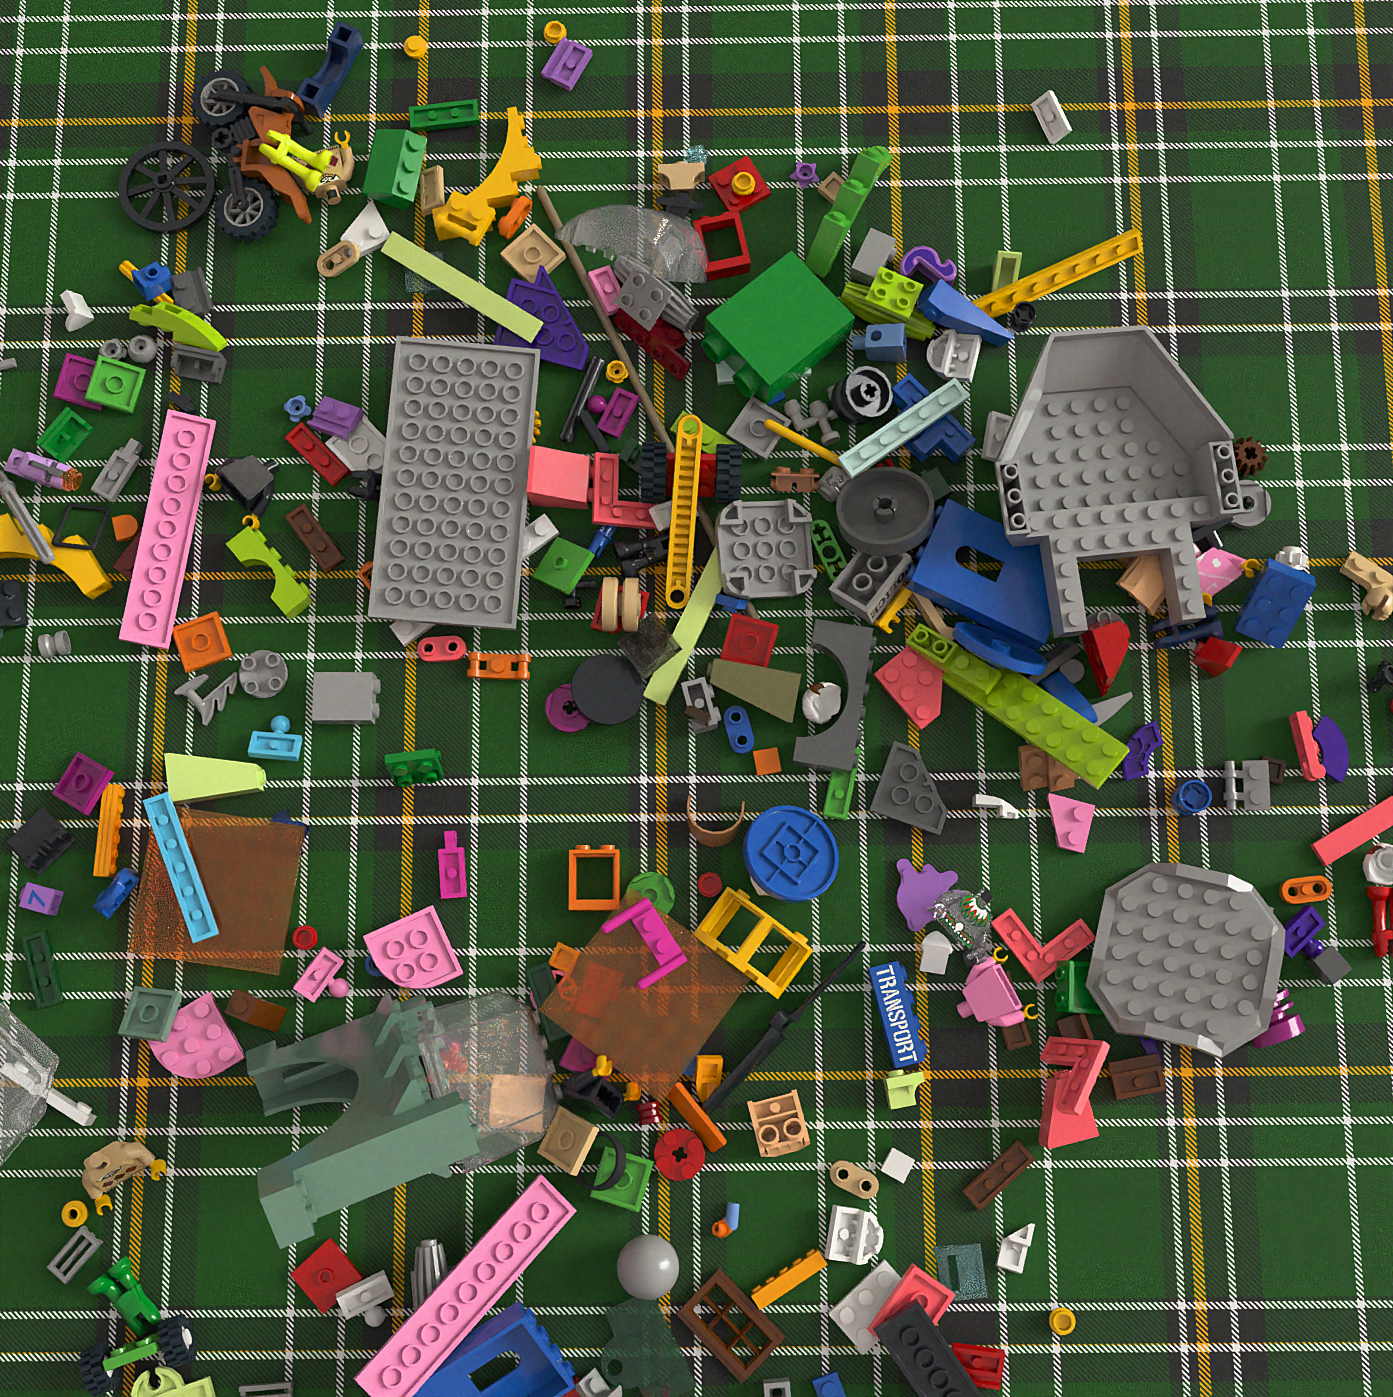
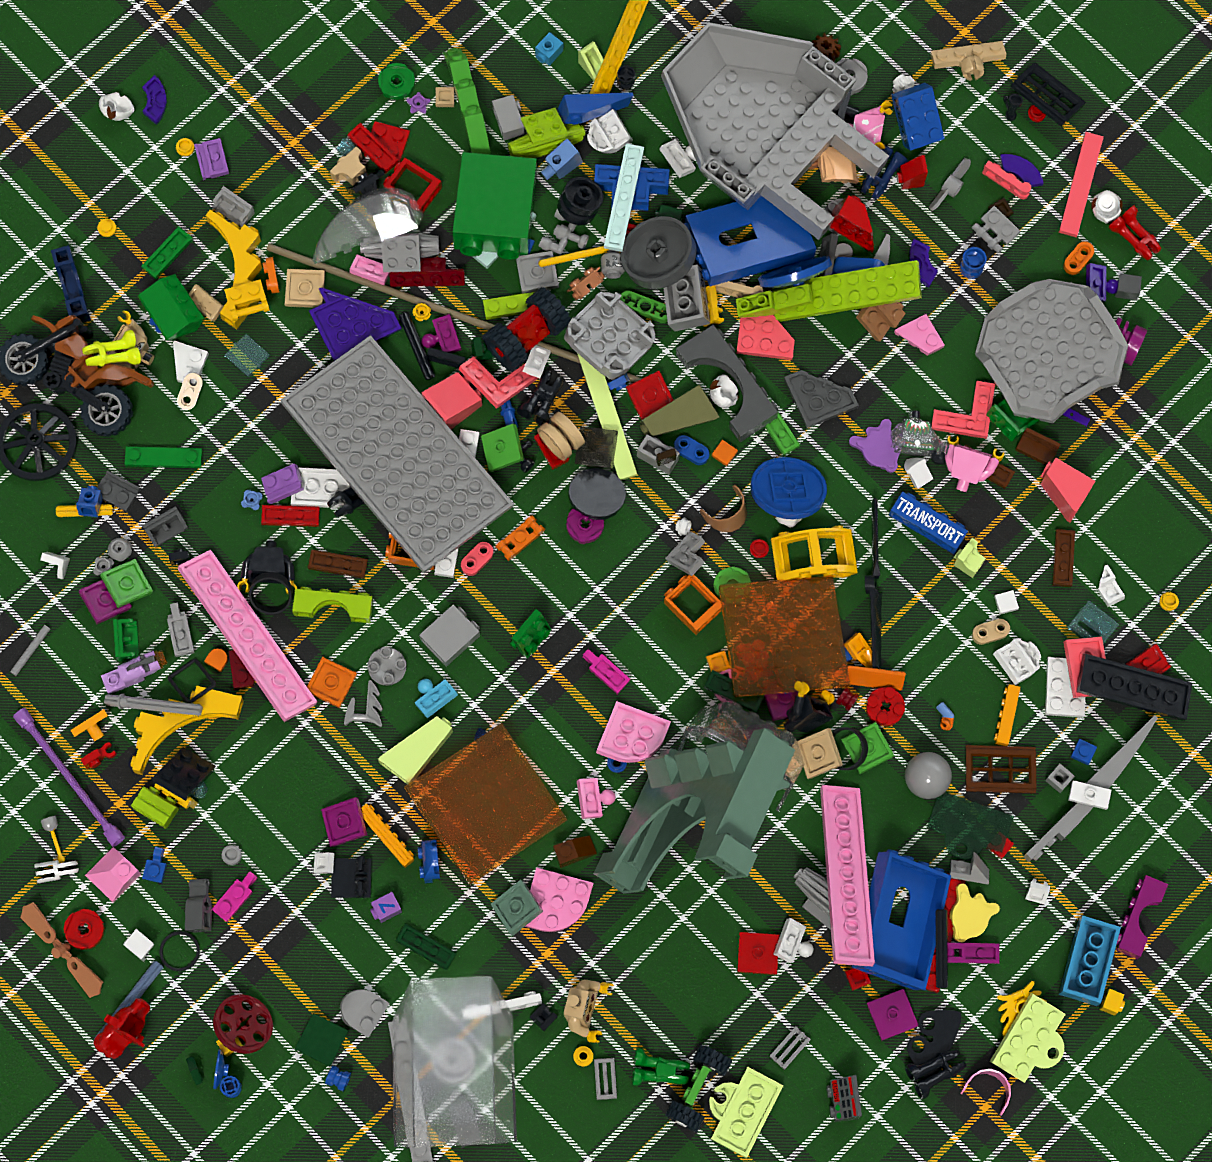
camera: 50 degrees left, 5 degrees down
light grey wheel [38,630,71,659] -> none
lime slope [129,301,227,352] -> none
medium azure plate [143,792,220,943] -> none
red plate [292,925,318,950] -> none
yellowish green tile [381,231,544,343] -> none
dark pink plate [601,897,687,990] -> none
yellow gear [665,414,703,609] -> none
yellow plate [732,172,755,196] -> none
light nougat slope [747,1089,810,1157] -> none
medium lavender animal [898,246,957,286] -> none
white slope [972,794,1018,819] -> none
coral plate [1040,1036,1110,1116] -> none
reddish brown plate [1107,1053,1167,1100] -> none
none -> green plate [125,446,203,469]
none -> light grey hinge [212,186,255,228]
none -> black tyre [249,572,293,615]
none -> white plate [314,852,334,874]
none -> red tile [347,123,399,174]
none -> green plate [378,63,415,100]
none -> black tile [529,1003,558,1032]
none -> dark azure brick [535,32,563,66]
none -> light grey plate [665,531,705,576]
none -> white plate [676,517,691,536]
none -> light grey piece [929,158,971,211]

